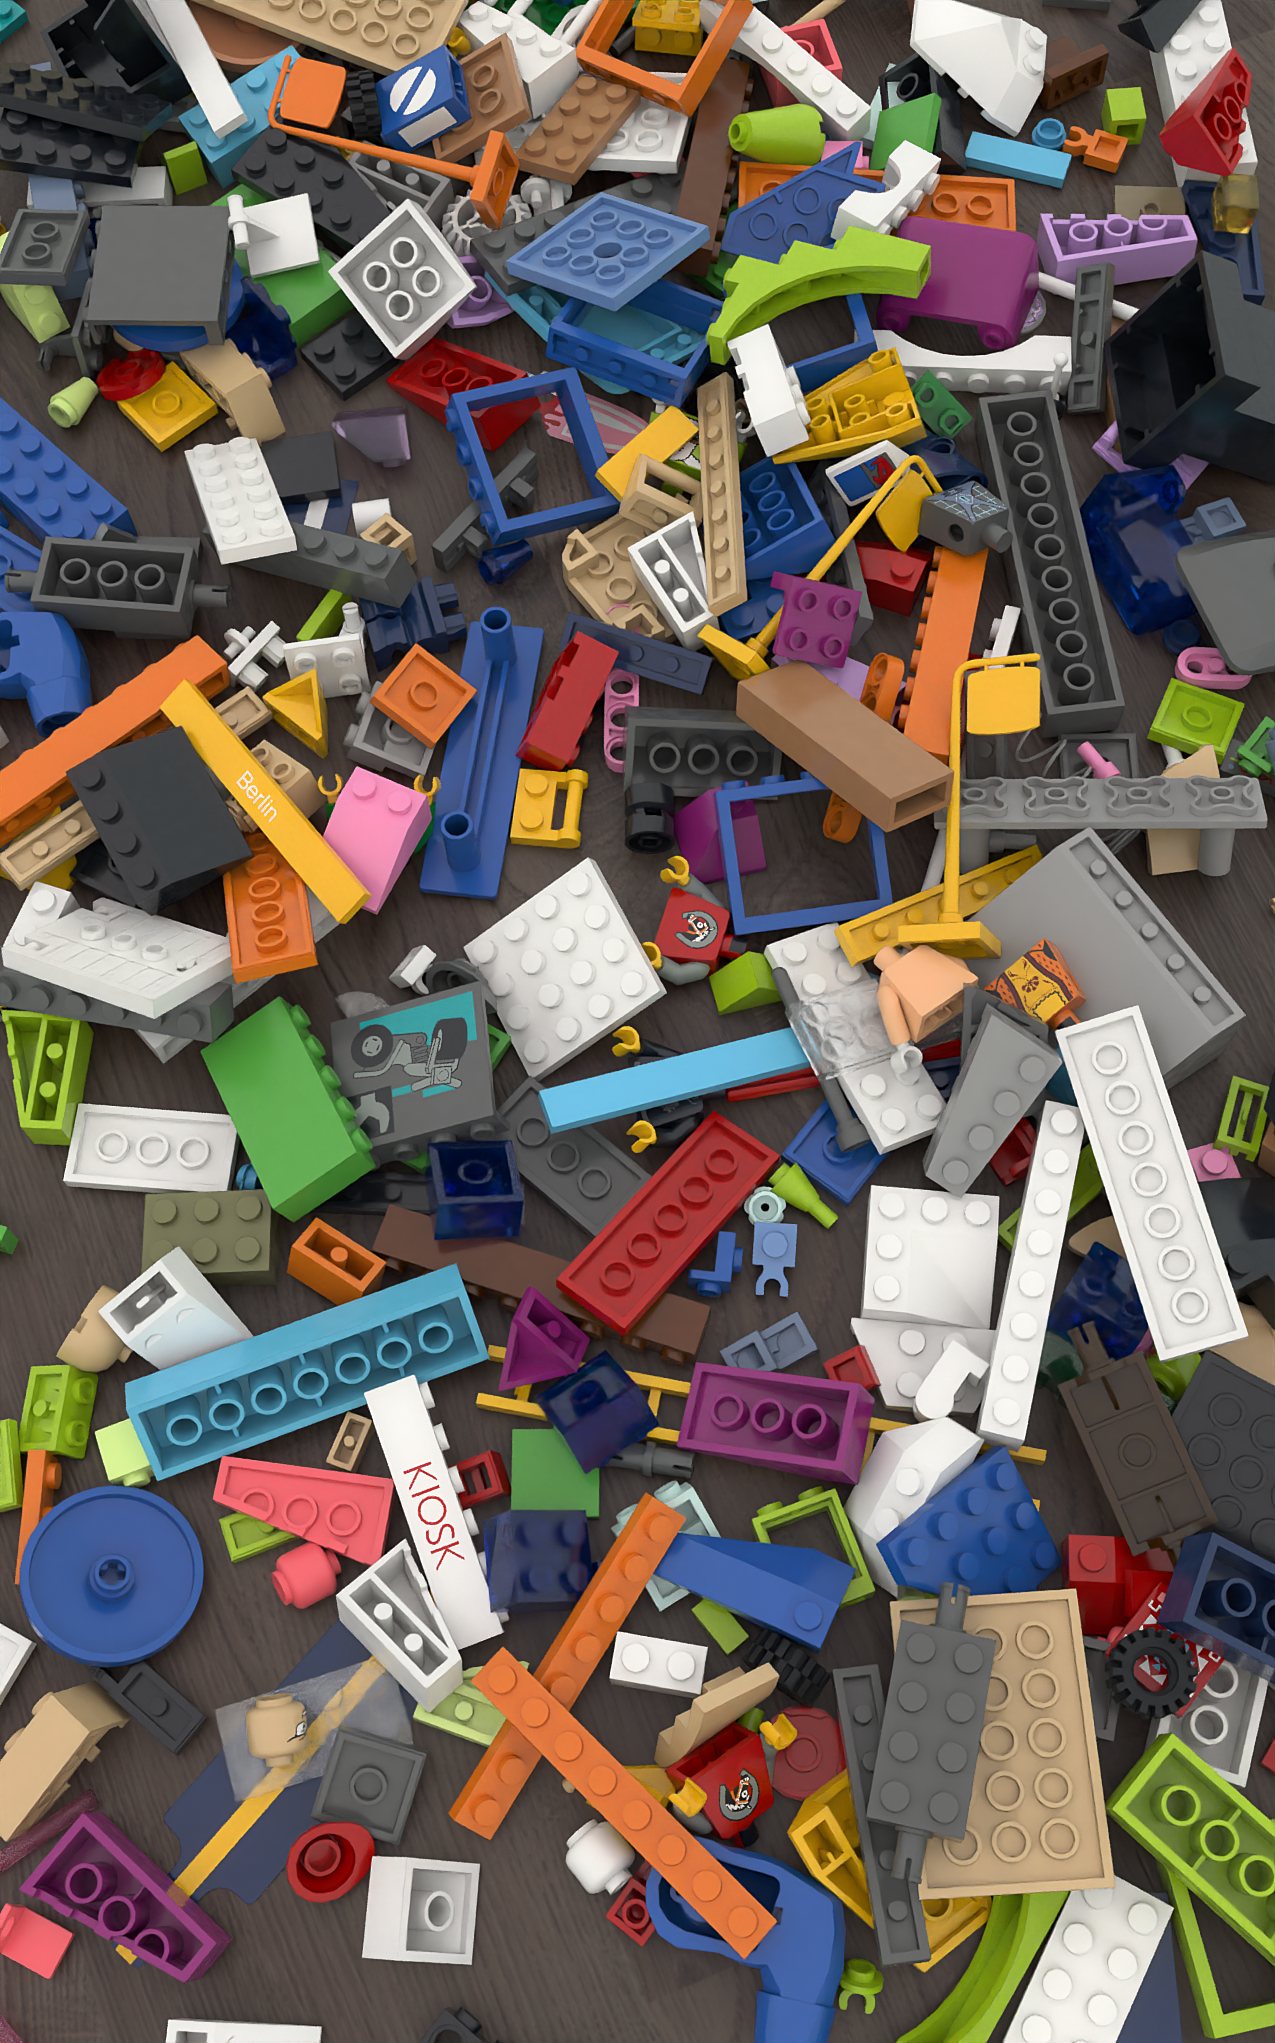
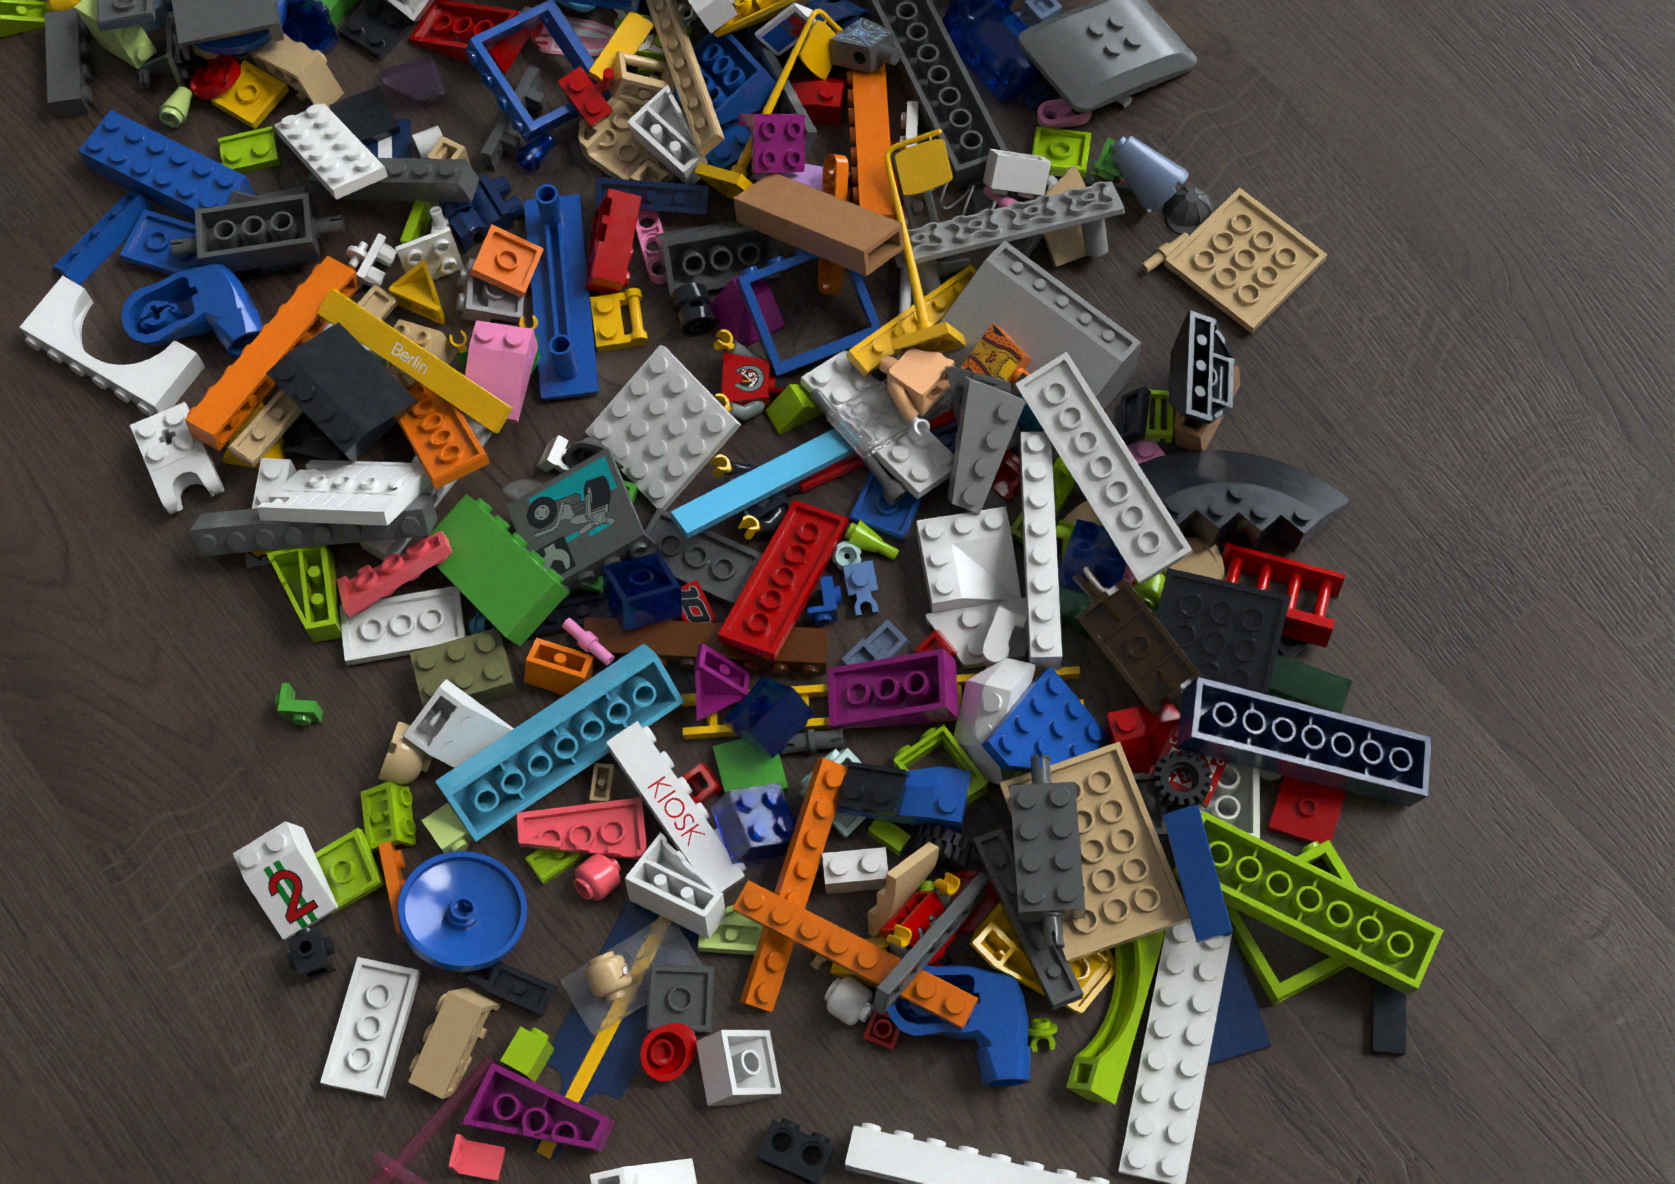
camera: 15 degrees left, 0 degrees up
none -> lime plate [218,126,281,174]
none -> coral wing [337,531,453,617]
none -> lime brick [500,1026,554,1082]
none -> red plate [557,66,614,129]
none -> bright pink bar [562,618,614,666]
none -> sticker [671,580,716,623]
none -> black plate [837,761,910,817]
none -> dark grey tile [872,872,990,1015]
none -> white brick [983,149,1051,198]
none -> lime hand [1056,520,1074,562]
none -> black tile [1117,386,1151,446]
none -> blue slope [1163,804,1232,943]

